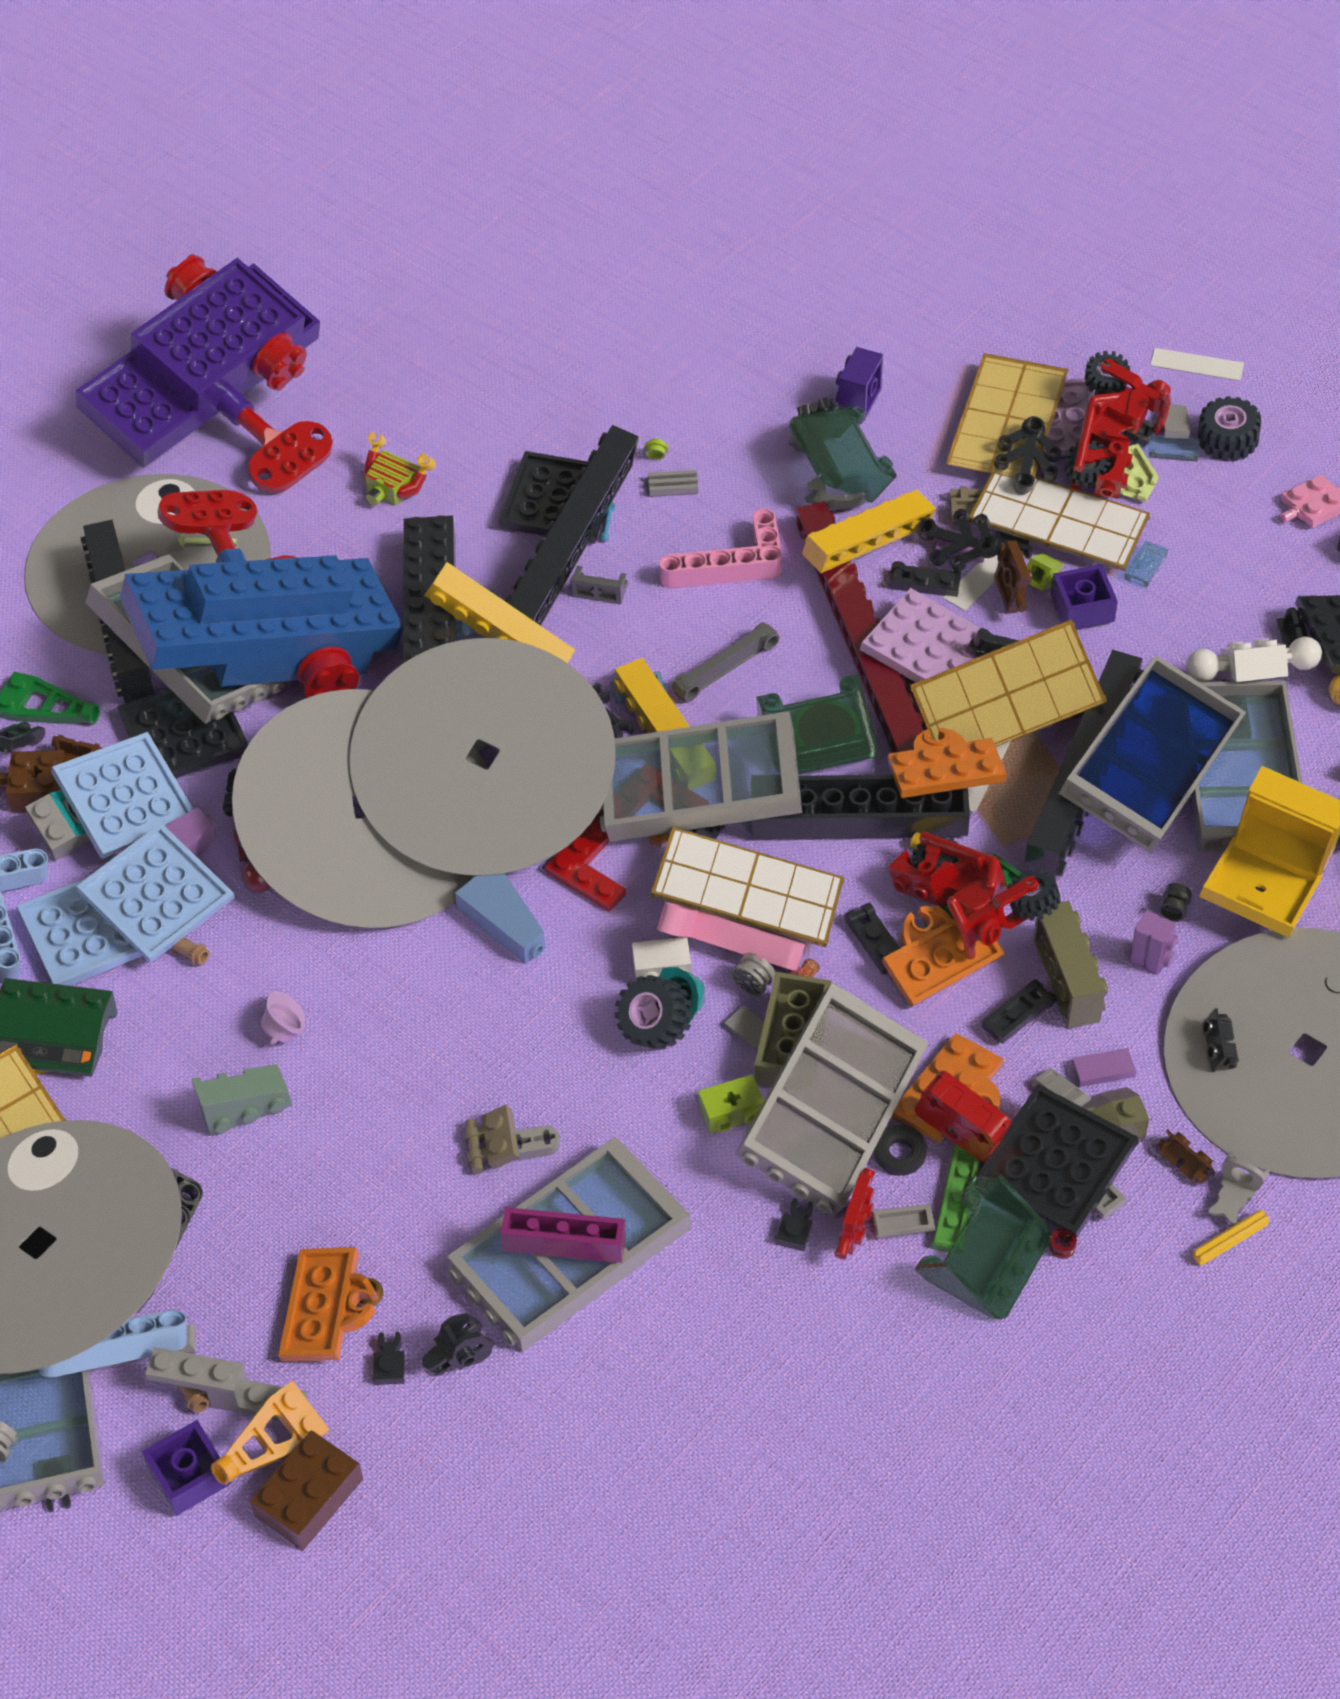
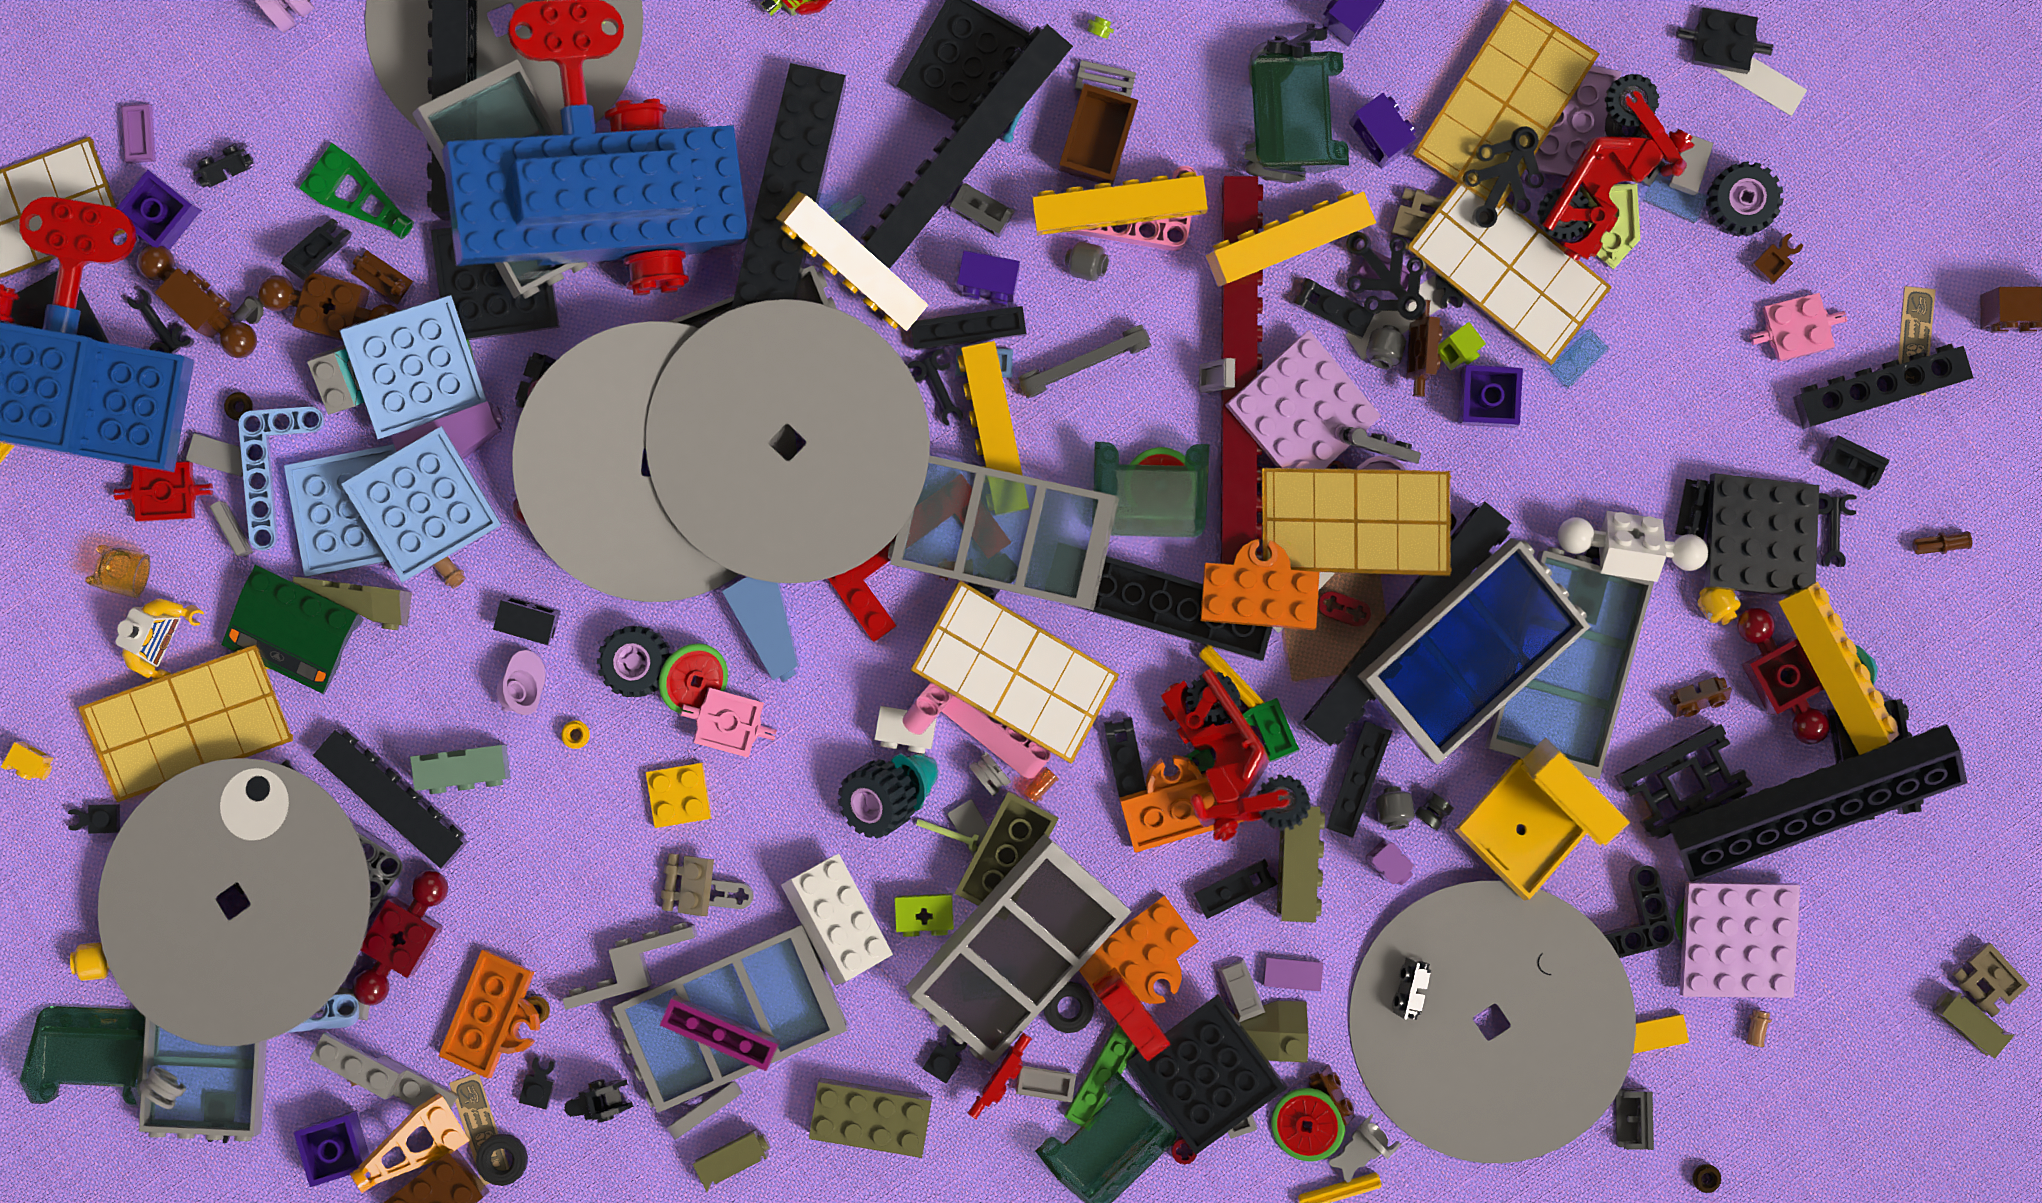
camera: 15 degrees right, 35 degrees up
none -> olive wedge [293,576,412,630]
none -> black brick [312,729,469,869]
none -> dark red brick [352,870,449,1006]
none -> sticker [449,1074,510,1185]
none -> black tyre [476,1133,528,1186]
none -> black hinge [493,596,561,645]
none -> yellow plate [561,720,590,749]
none -> light grey bracket [562,922,698,1010]
none -> black wheel [597,626,672,698]
none -> yellow plate [646,763,712,828]
none -> red wheel [659,643,728,714]
none -> light grey beam [666,1080,743,1140]
none -> bright pink plate [680,687,777,758]
none -> olive window [693,1128,771,1193]
none -> white brick [781,853,893,986]
none -> olive brick [809,1078,933,1158]
none -> black plate [911,306,1027,351]
none -> yellowish green piece [916,819,979,852]
none -> dark purple brick [957,250,1020,306]
none -> yellow brick [1032,172,1208,236]
none -> reddish brown piece [1059,83,1138,187]
none -> dark grey head [1065,242,1109,281]
none -> light grey tile [1199,358,1235,393]
none -> red wheel [1271,1088,1345,1162]
none -> dark red beam [1318,591,1371,627]
none -> black plate [1325,721,1392,838]
none -> dark purple brick [1349,92,1417,169]
none -> dark grey head [1366,325,1406,369]
none -> dark grey head [1375,787,1415,830]
none -> black plate [1676,7,1773,74]
none -> reddish brown plate [1751,233,1803,285]

